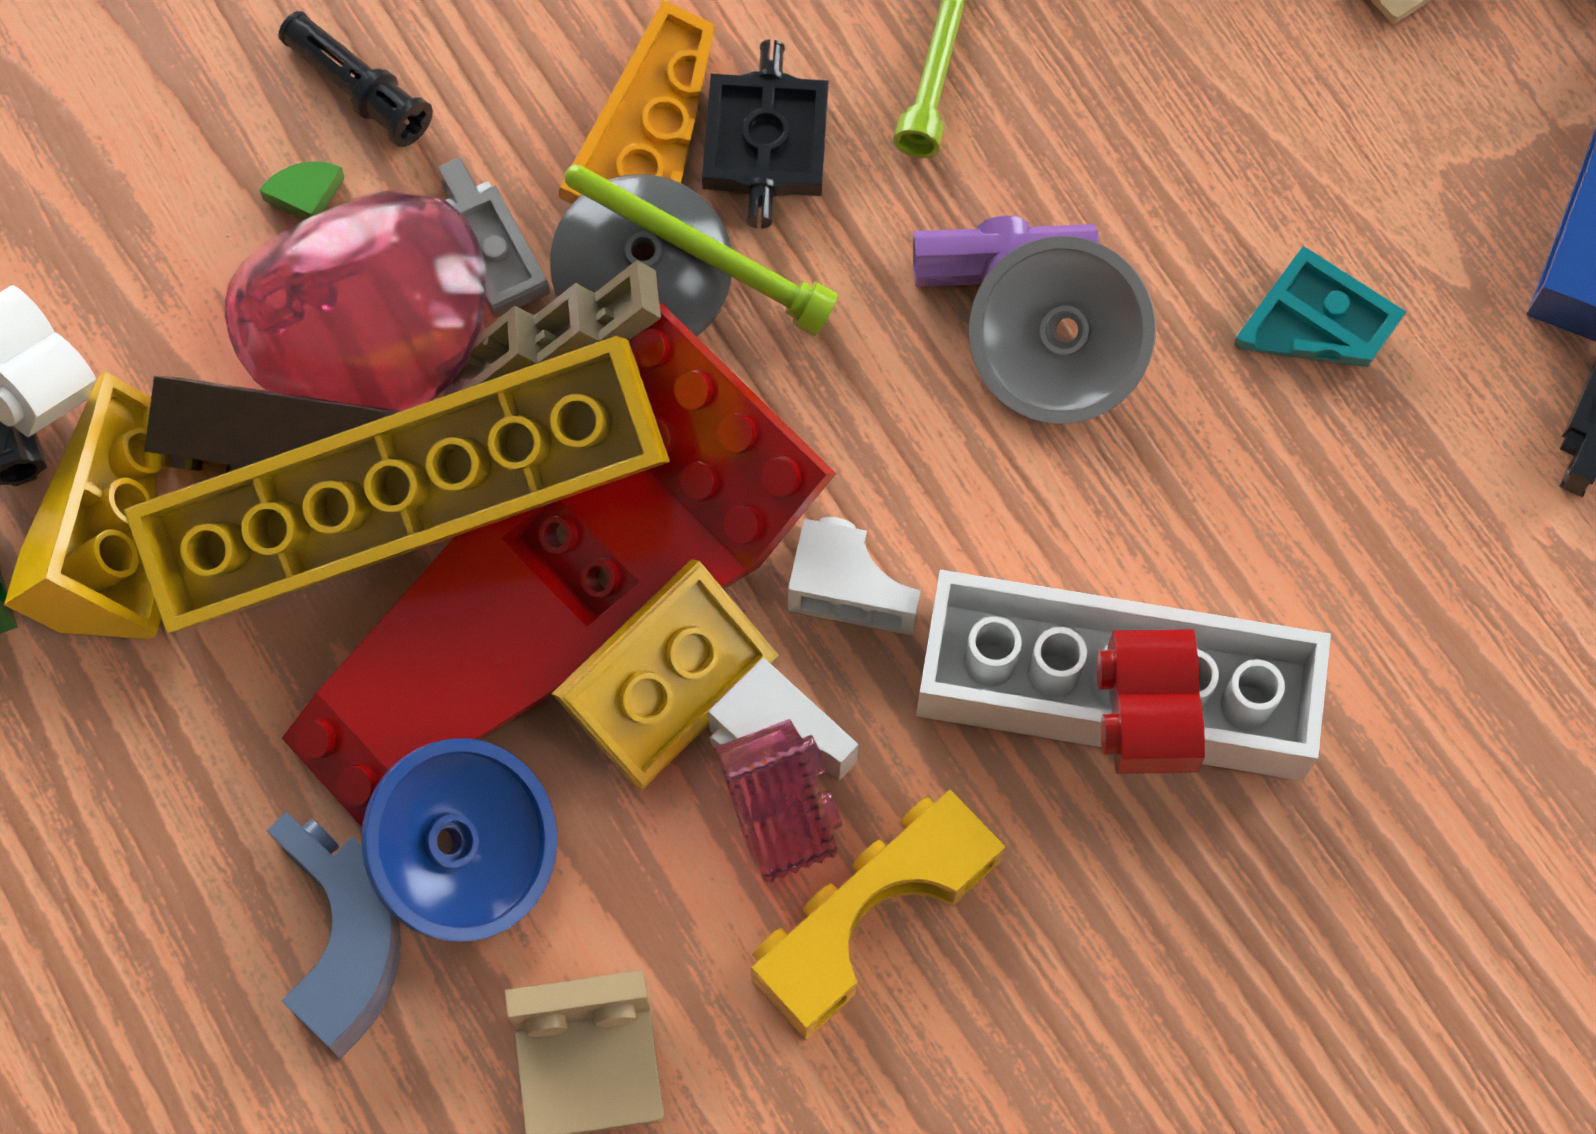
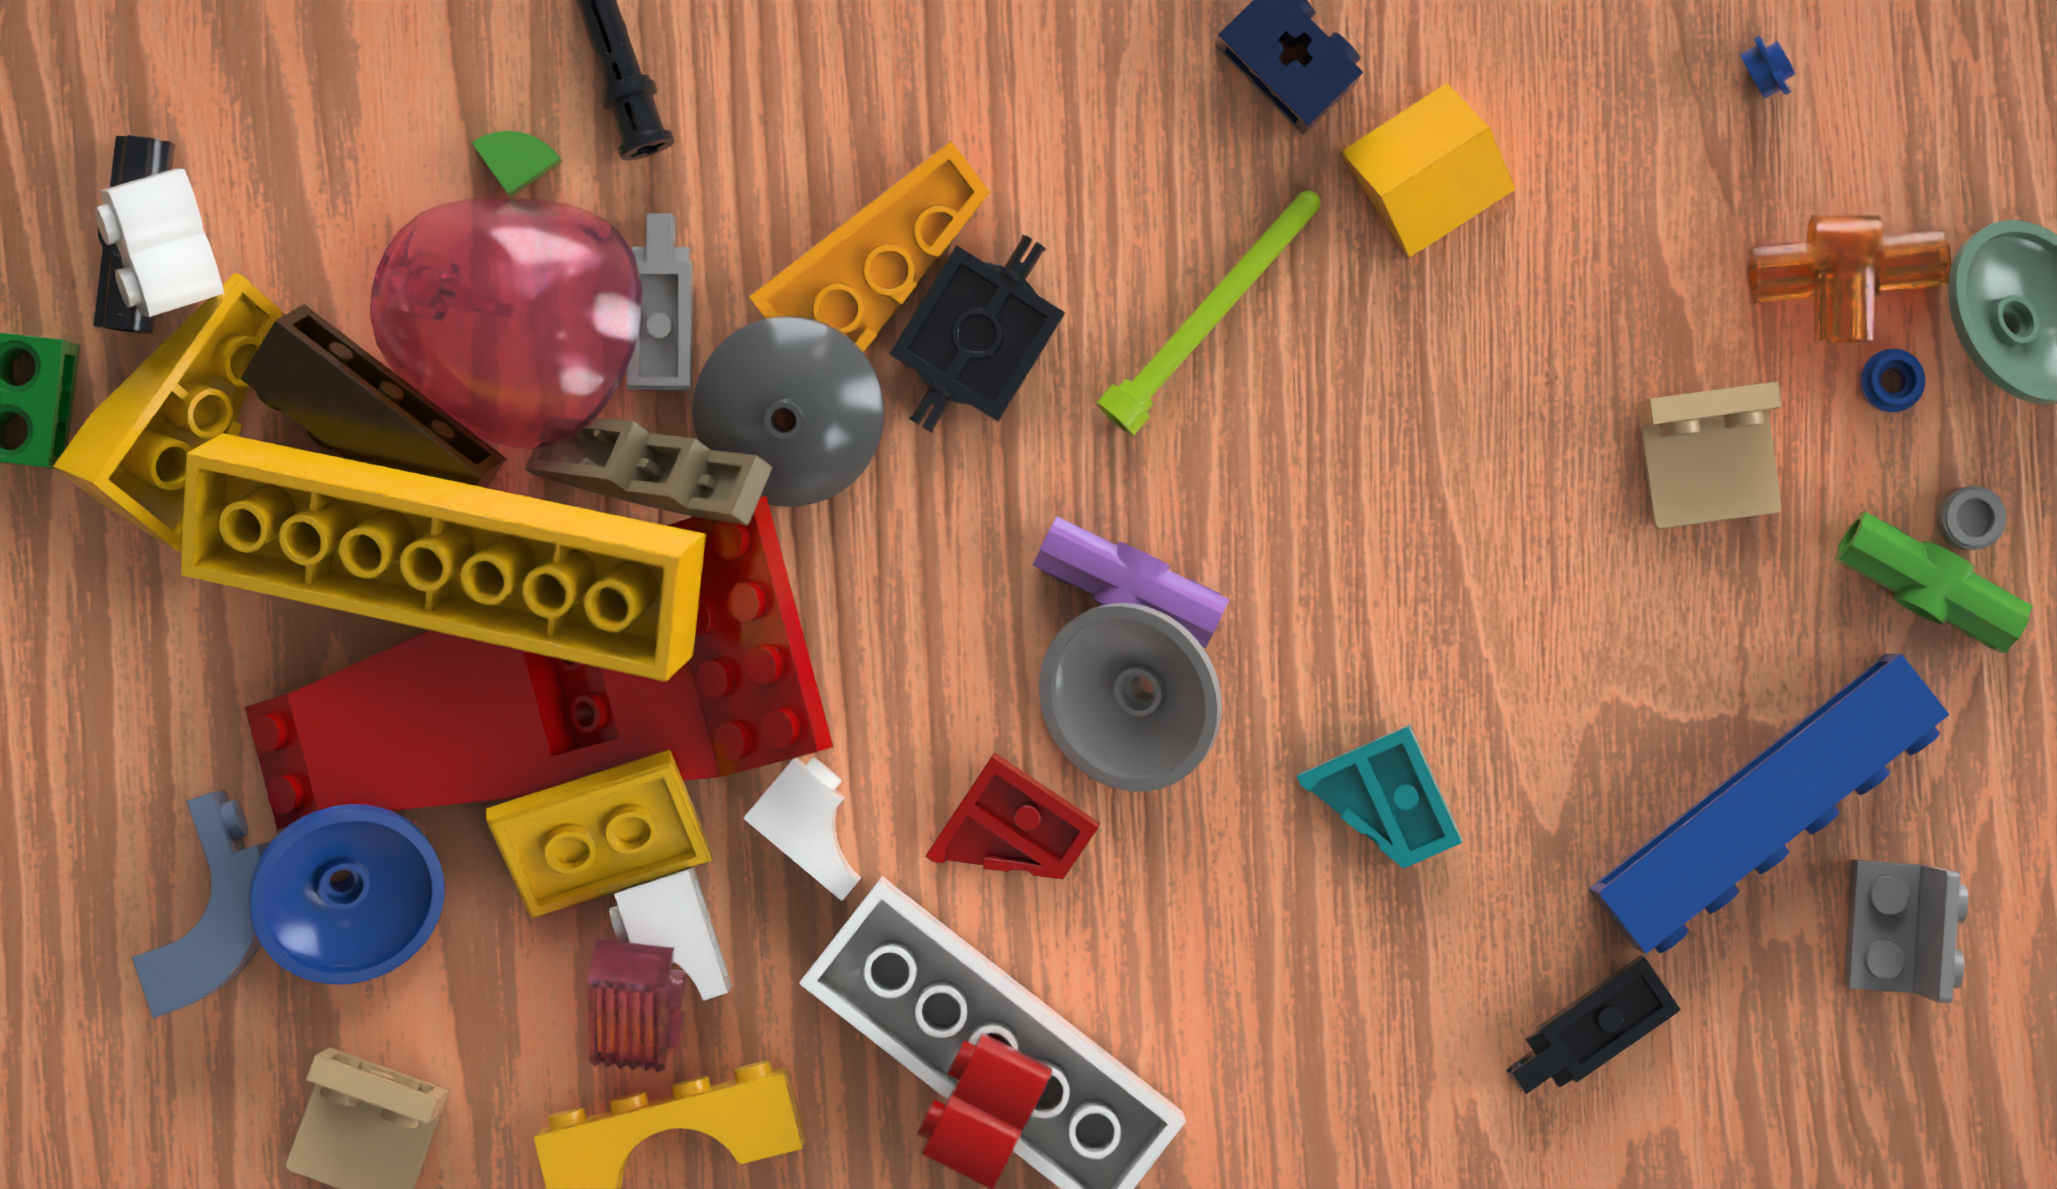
camera: 30 degrees right, 20 degrees up
lime piece [564,165,838,336] -> none
none -> red wing [925,752,1100,880]

